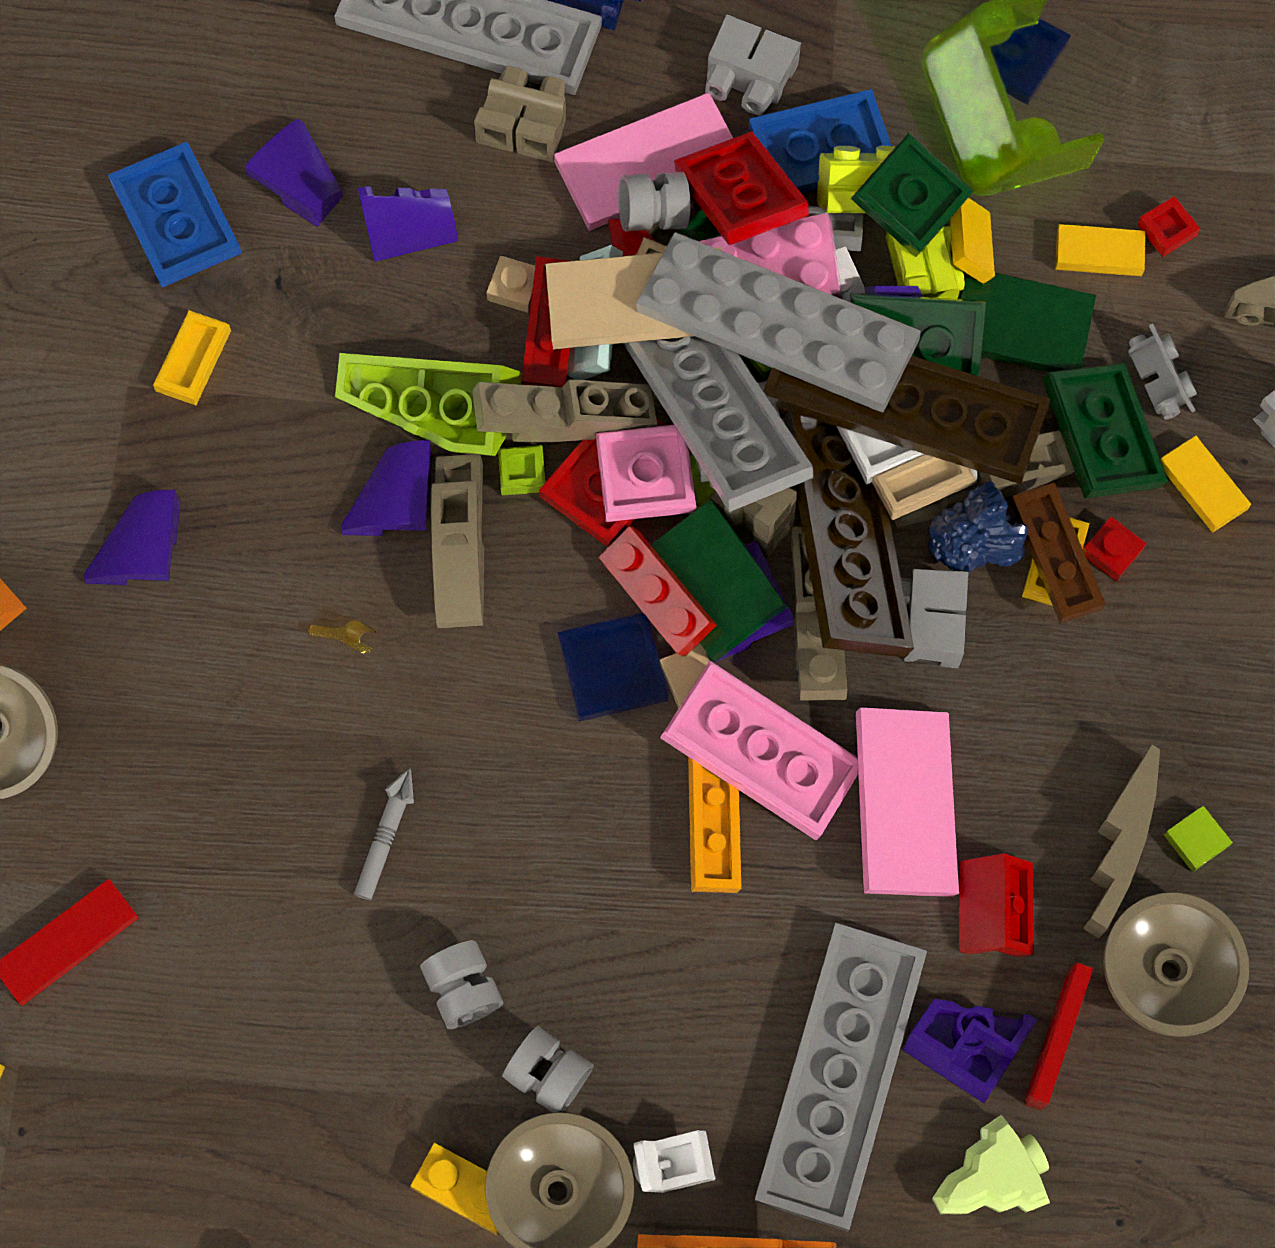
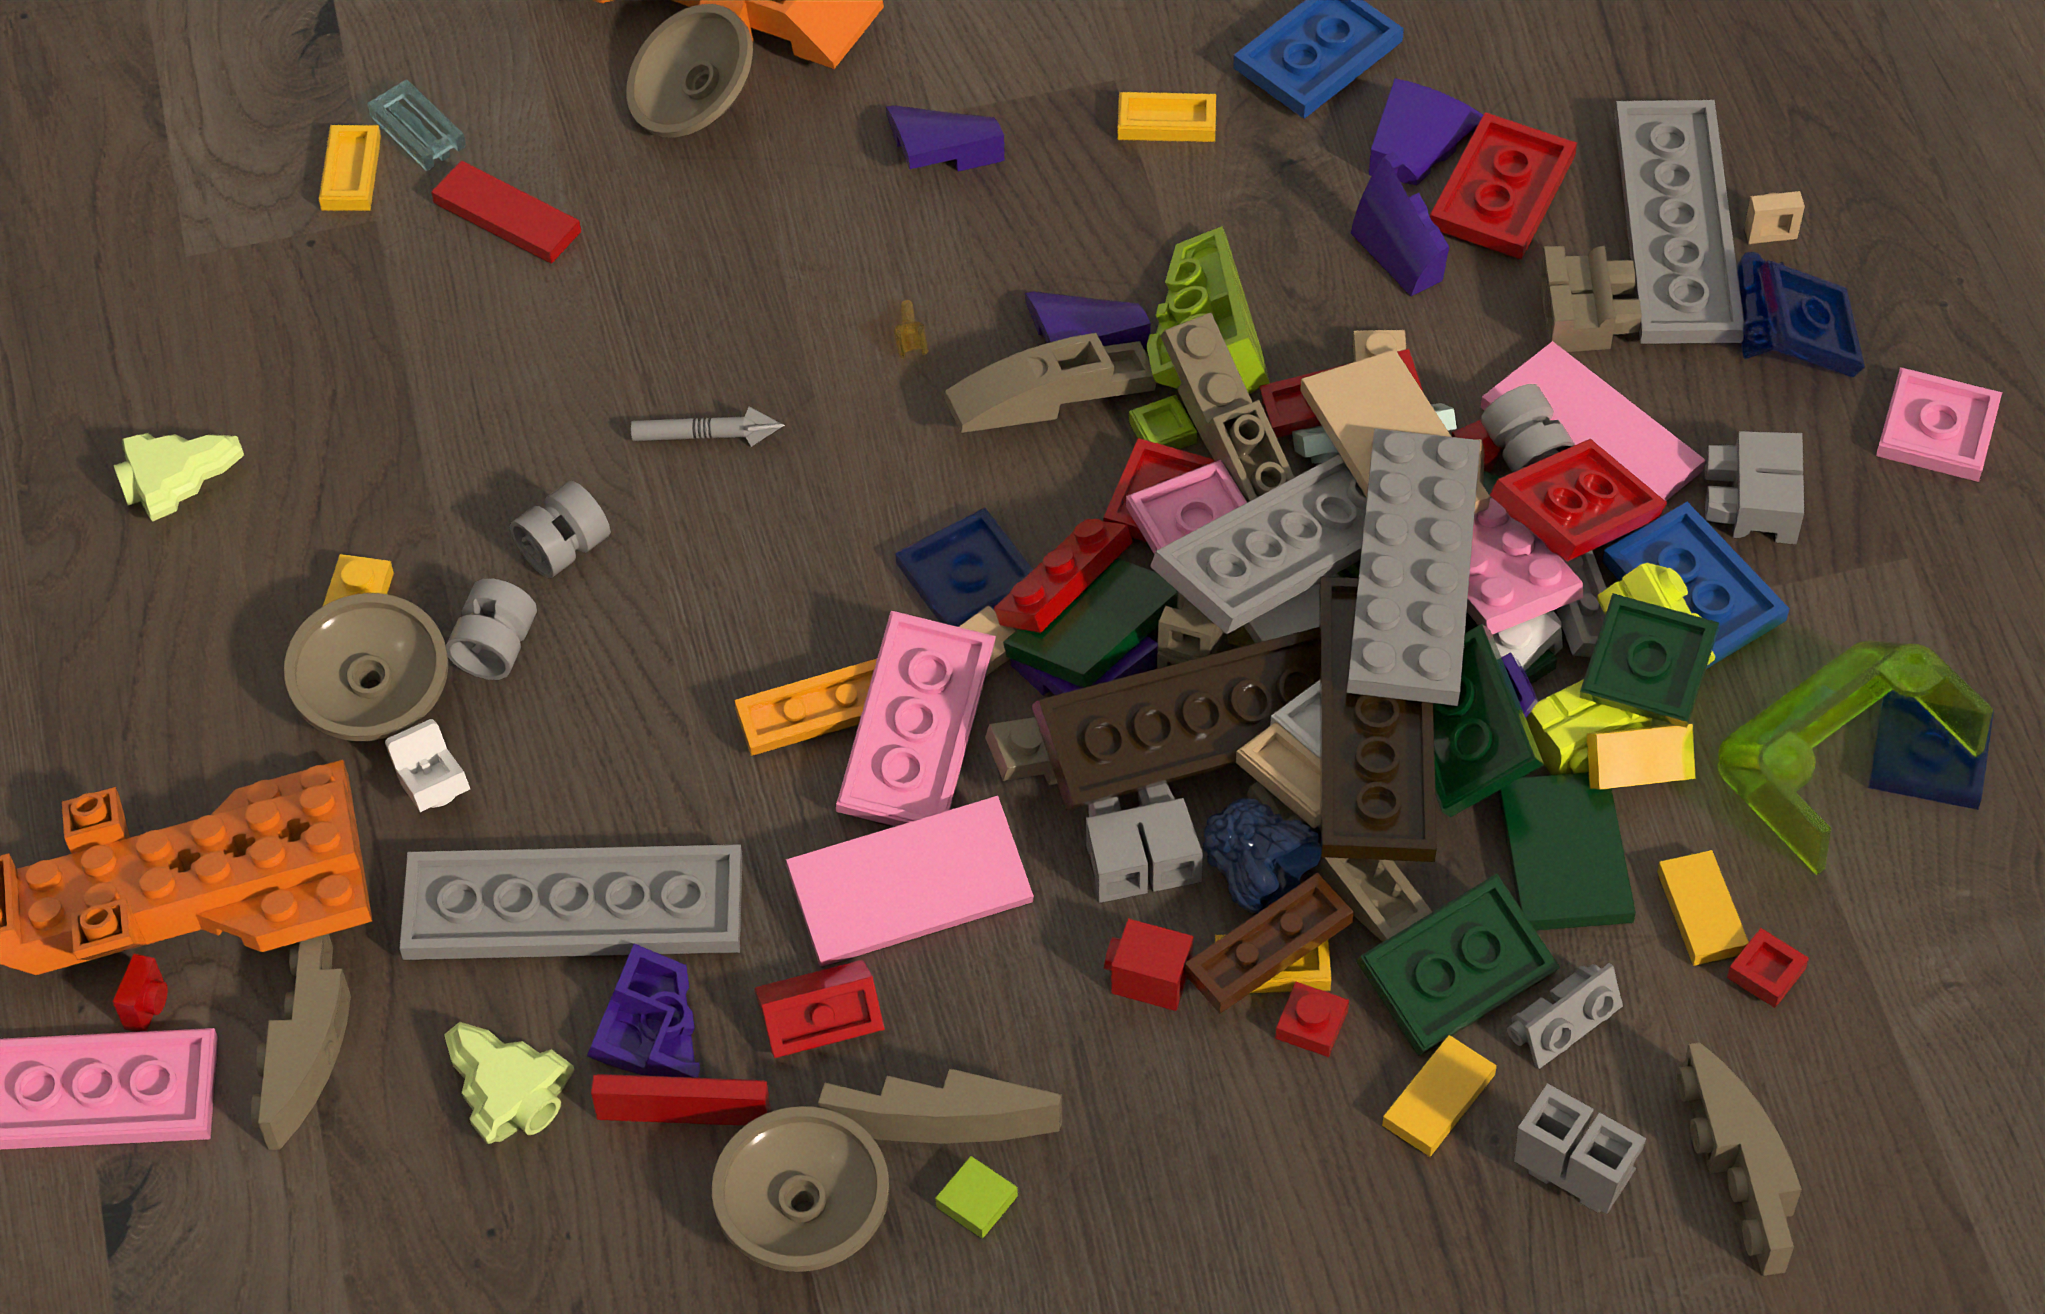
camera: 75 degrees right, 15 degrees down
none -> red brick [1104,918,1194,1011]
none -> red plate [1430,112,1577,259]

